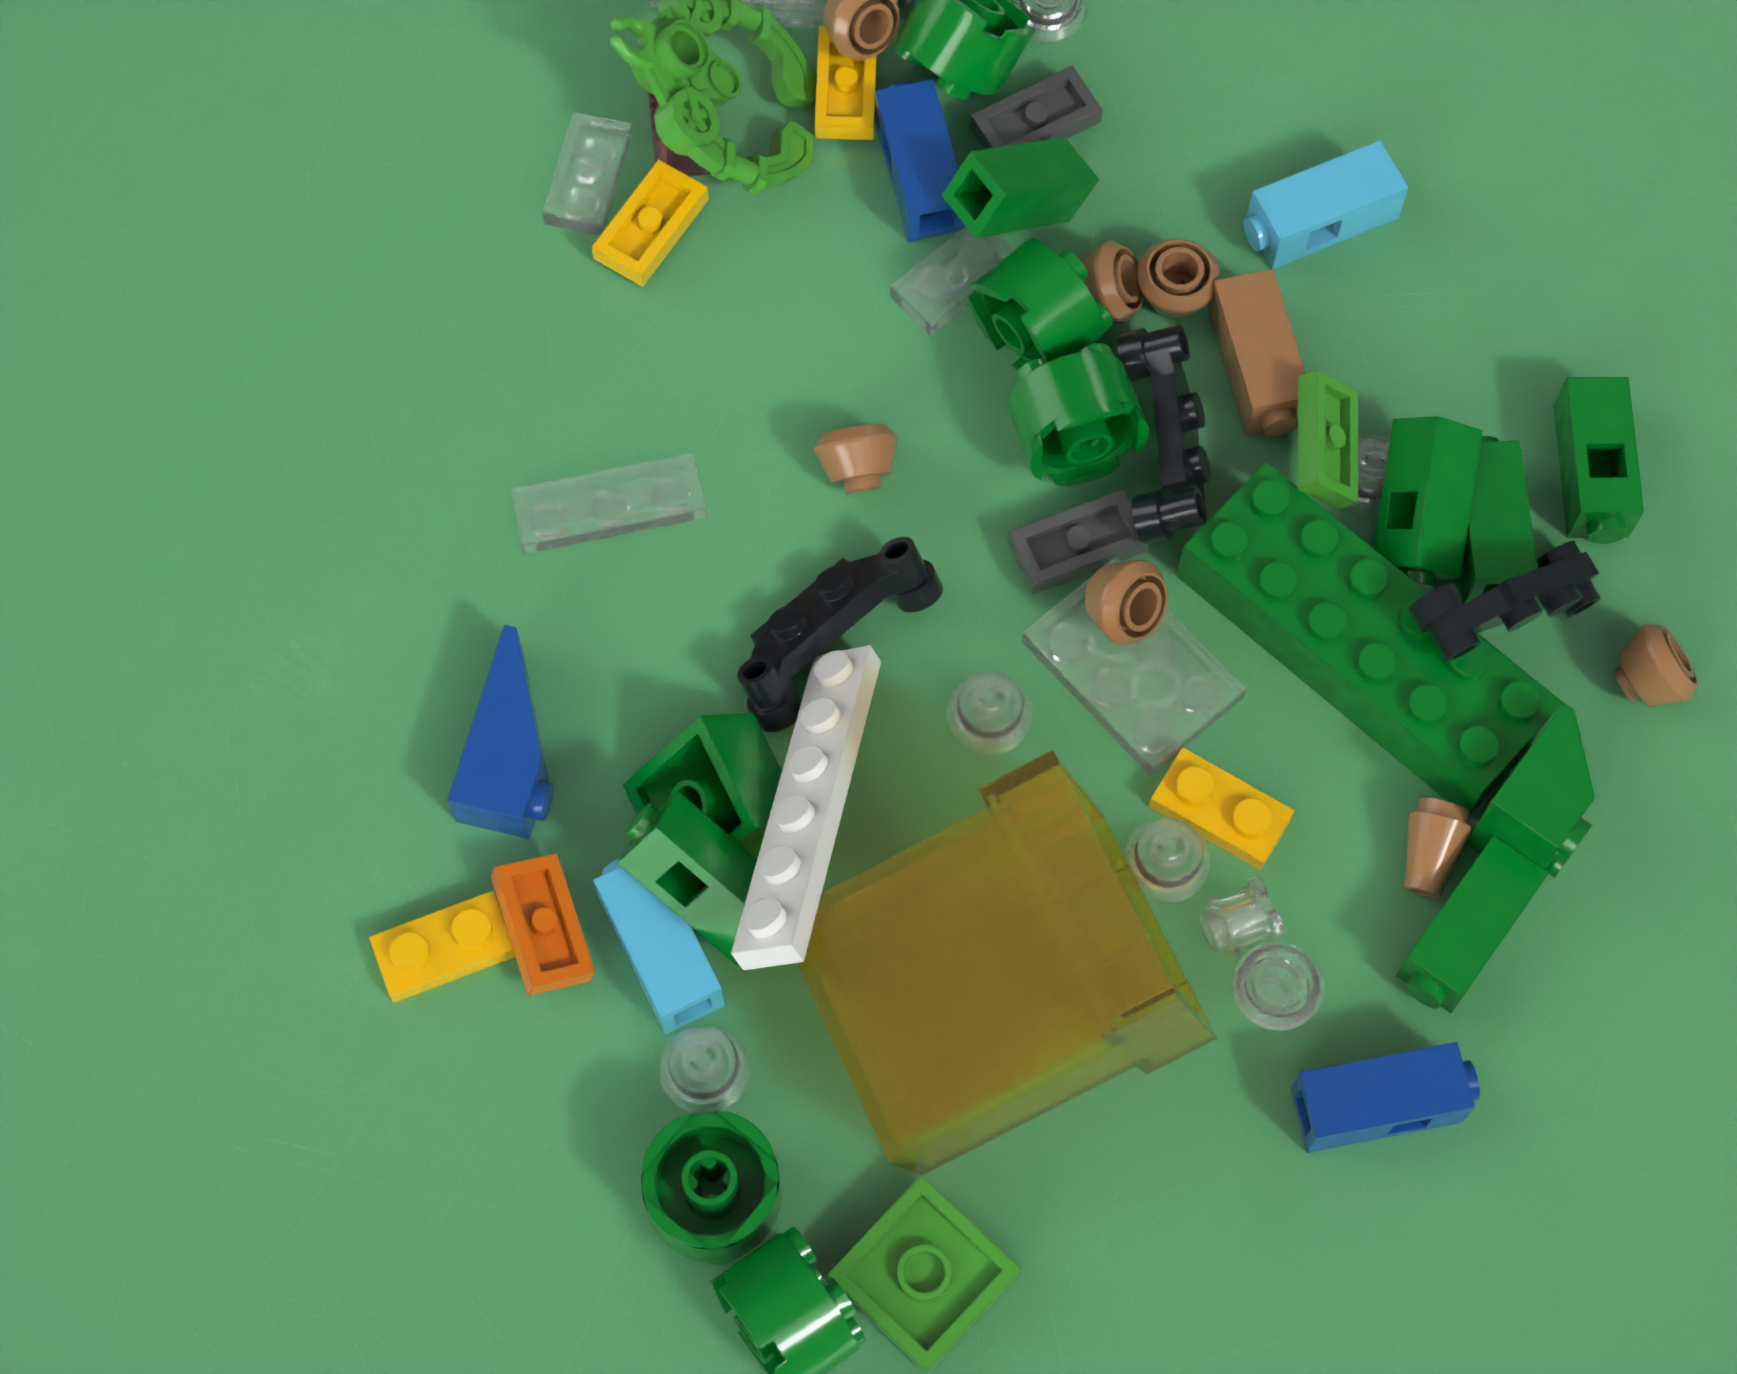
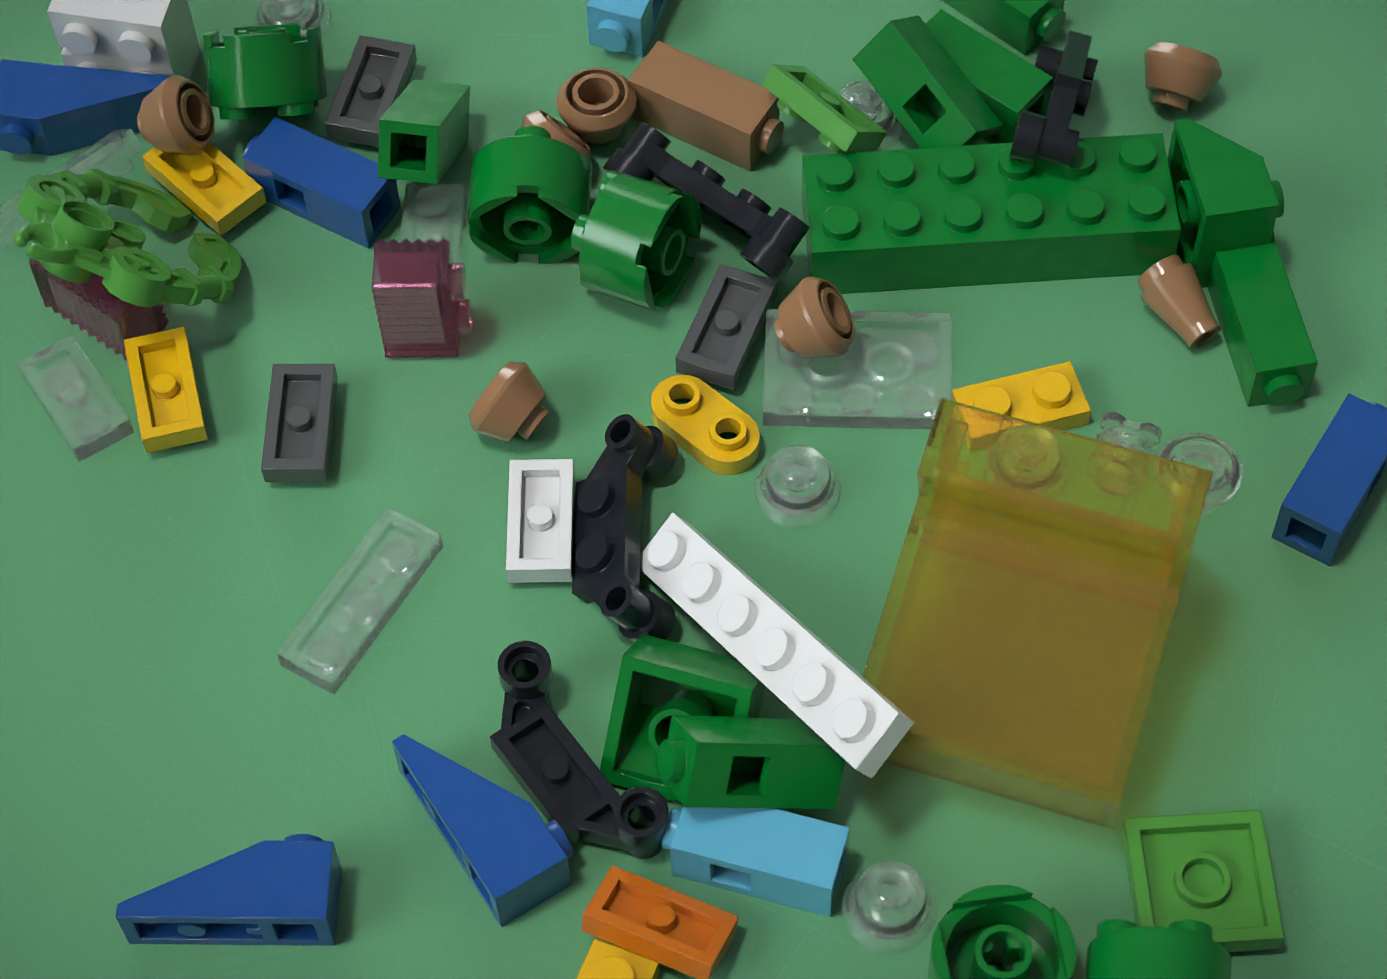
camera: 45 degrees left, 10 degrees down
none -> blue slope [116,834,342,946]
none -> dark grey plate [261,364,338,482]
none -> clear pink brick [372,238,471,357]
none -> black plate [490,641,669,859]
none -> white plate [506,459,574,583]
none -> yellow plate [651,375,760,475]

